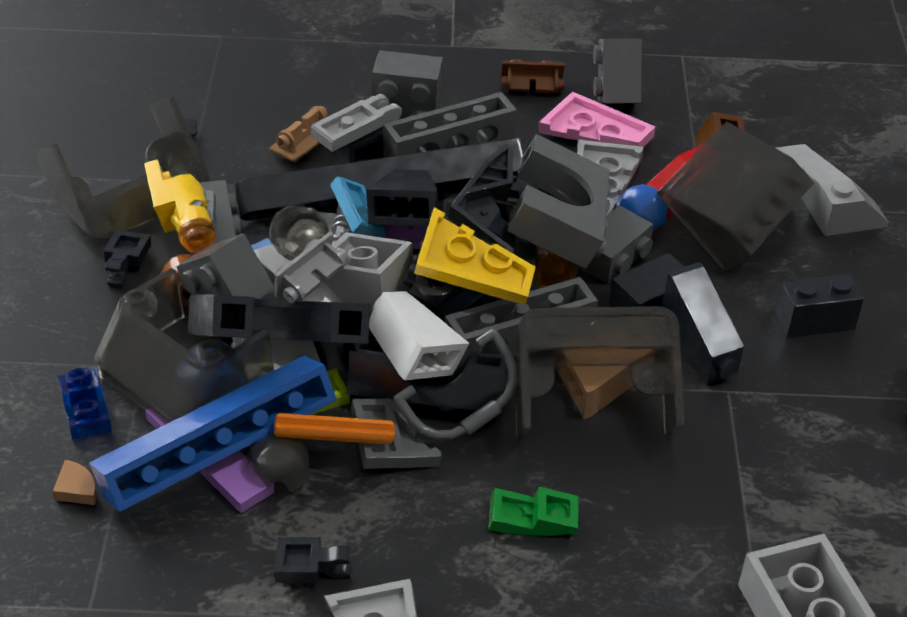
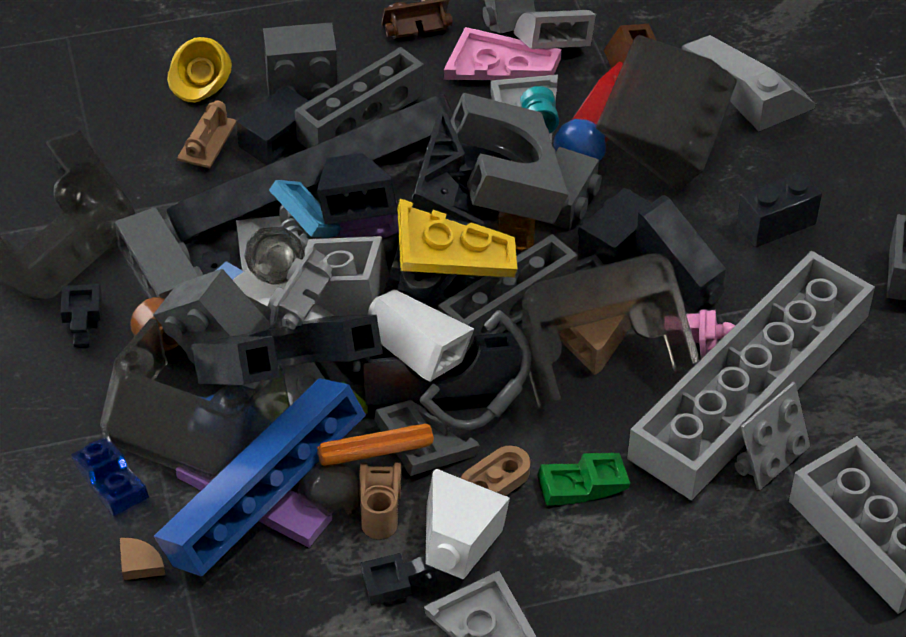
camera: 15 degrees left, 5 degrees up
yellow plate [144,159,217,253] -> none
light grey hinge [310,94,403,152] -> none
none -> yellow hat [167,37,232,103]
none -> medium nougat piece [360,462,401,539]
none -> white slope [426,469,510,579]
none -> medium nougat plate [461,446,530,496]
none -> light grey brick [514,10,596,49]
none -> teal wheel [520,86,559,133]
none -> light grey brick [627,251,875,501]
none -> bright pink piece [670,309,735,359]
none -> light grey hinge [735,382,810,490]

